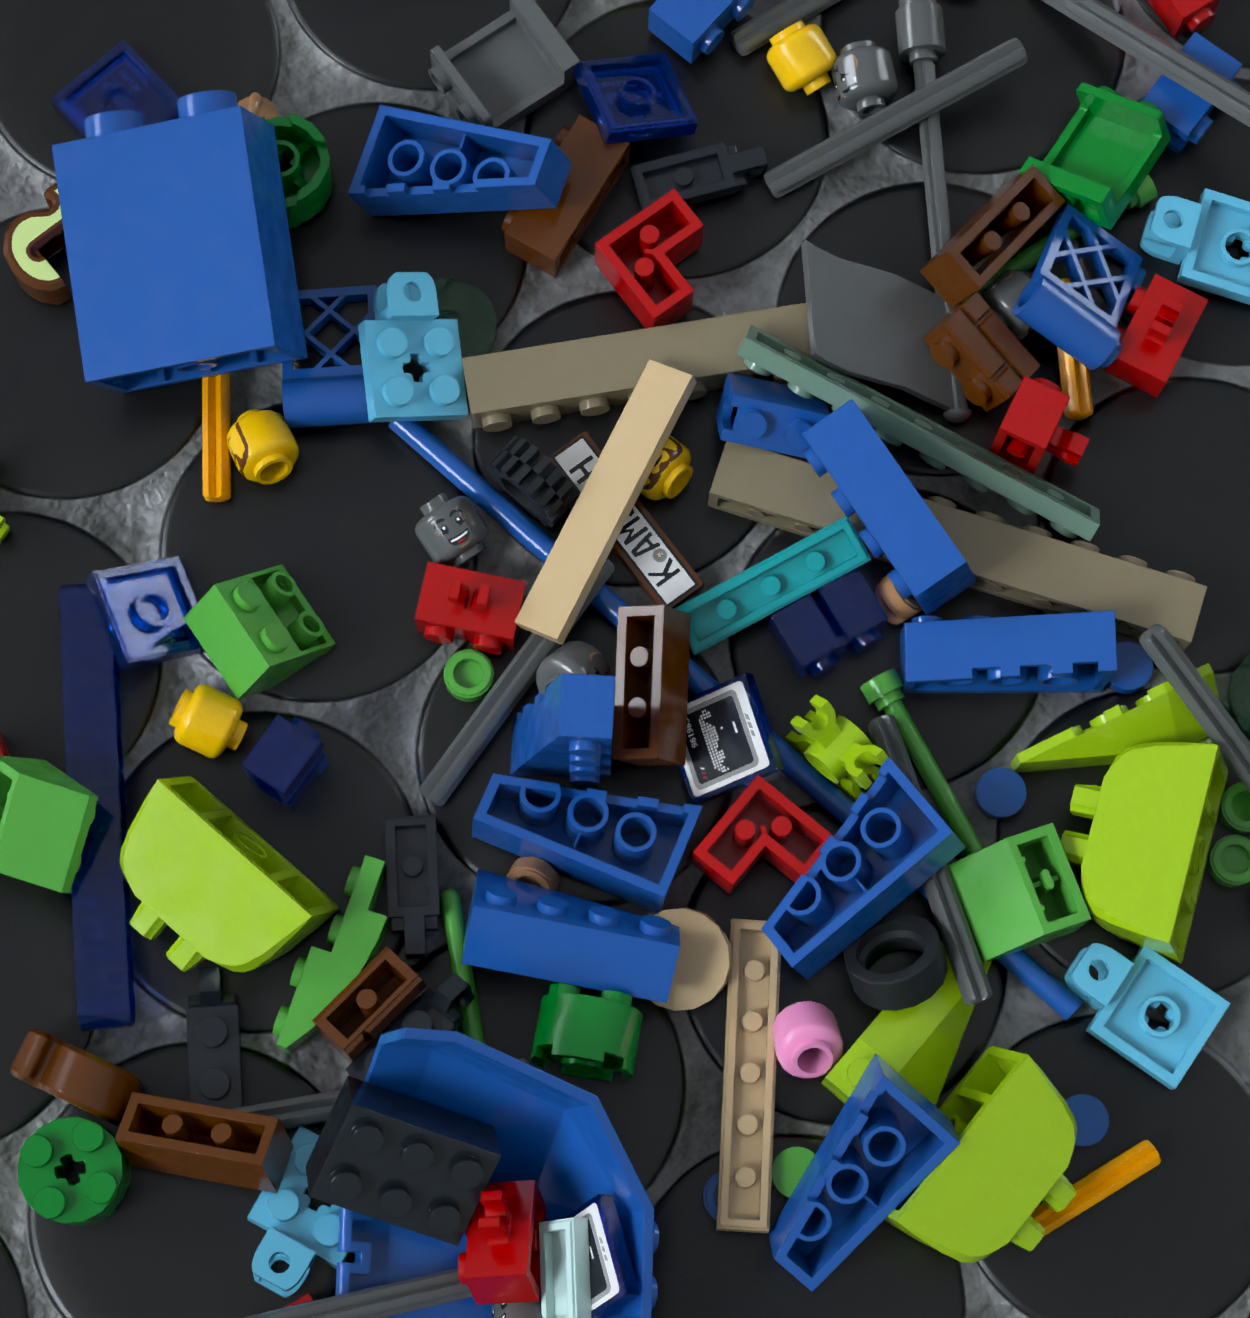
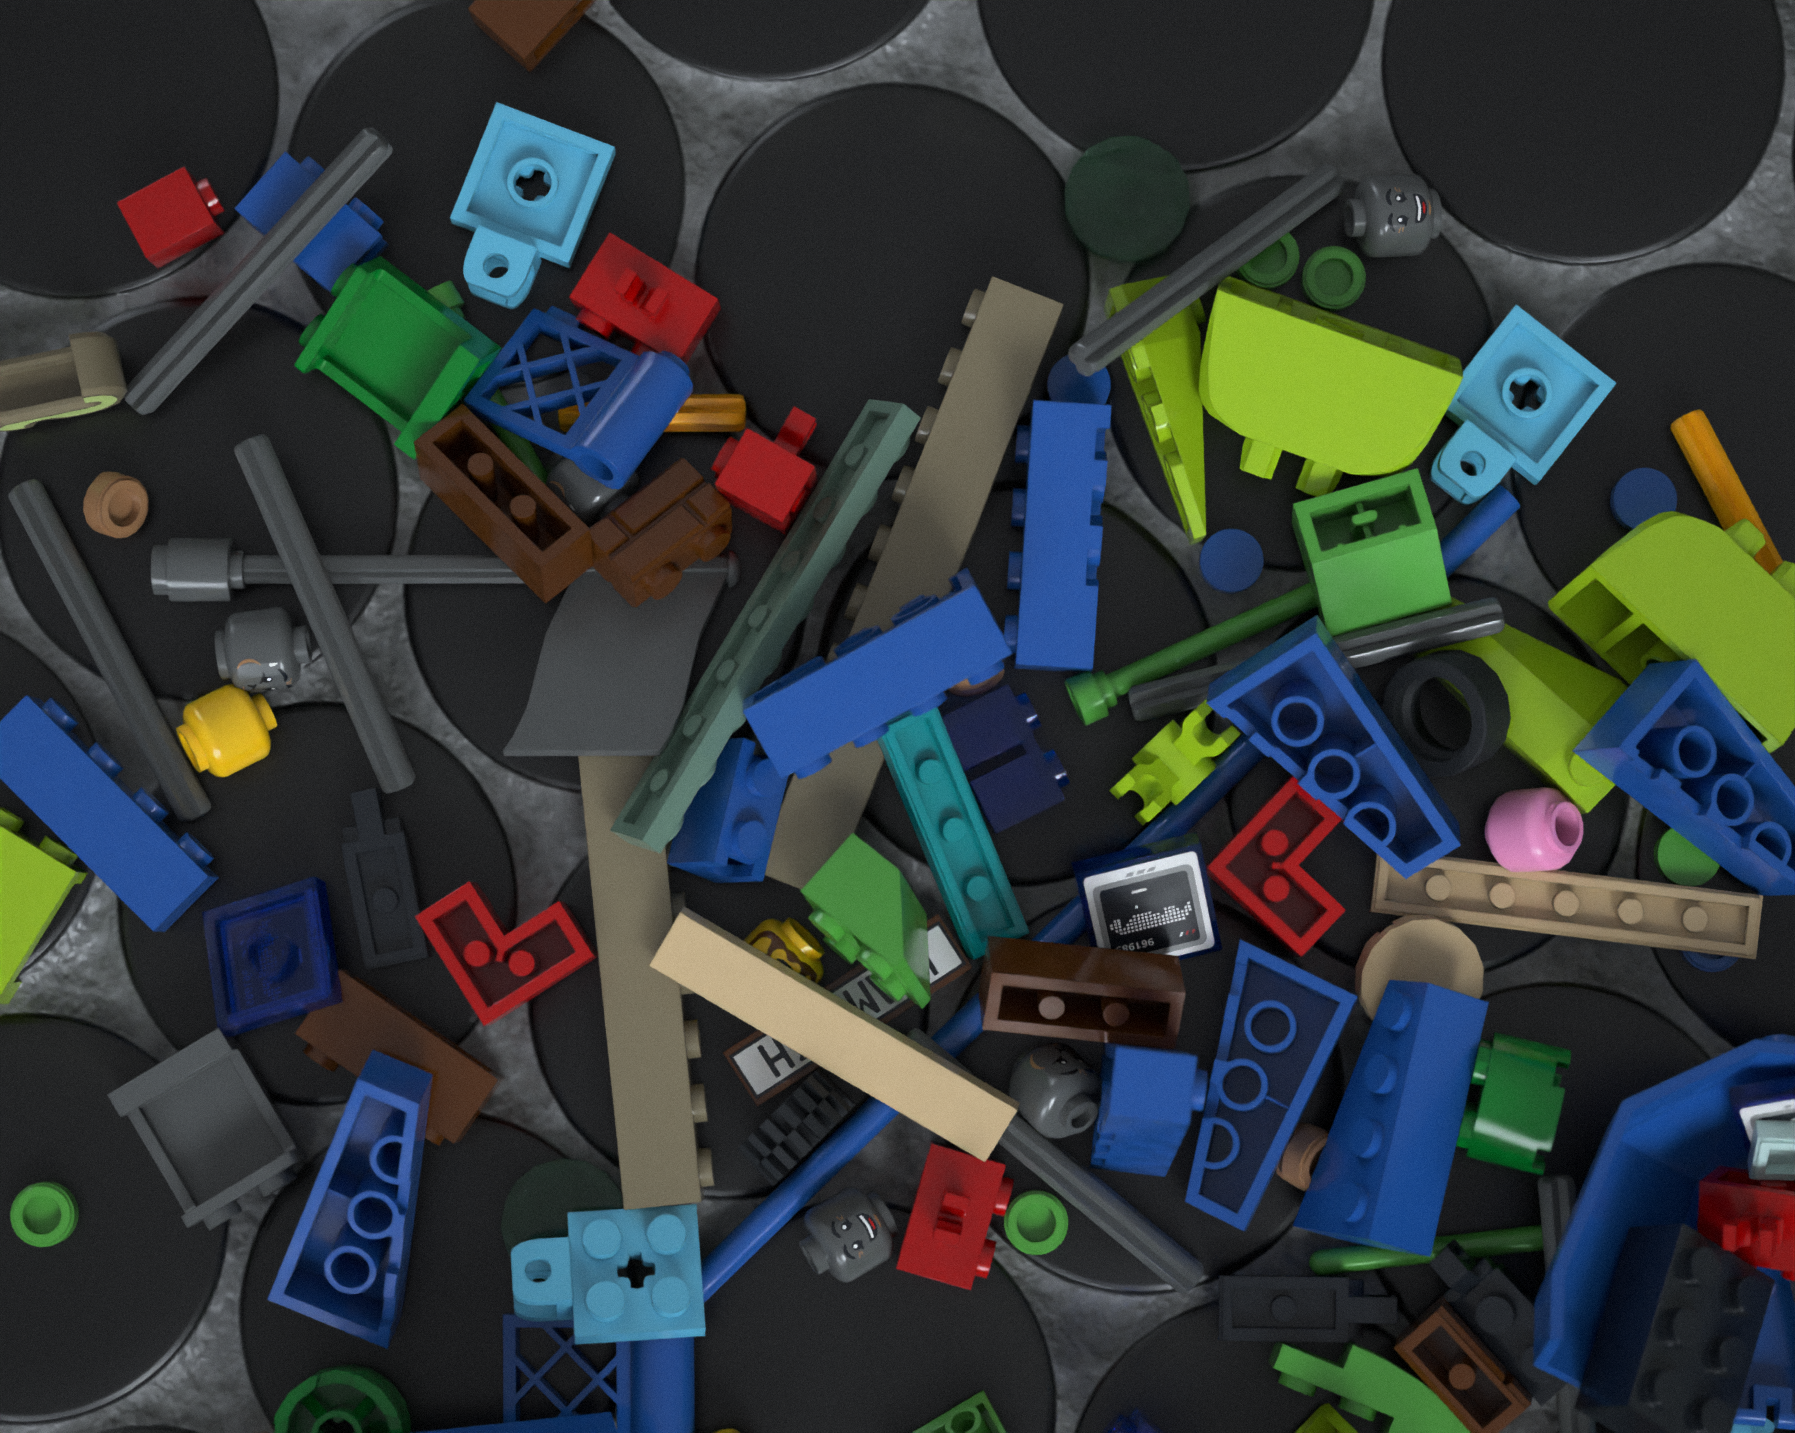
camera: 80 degrees left, 10 degrees up
none -> bright green slope [801,832,931,1009]

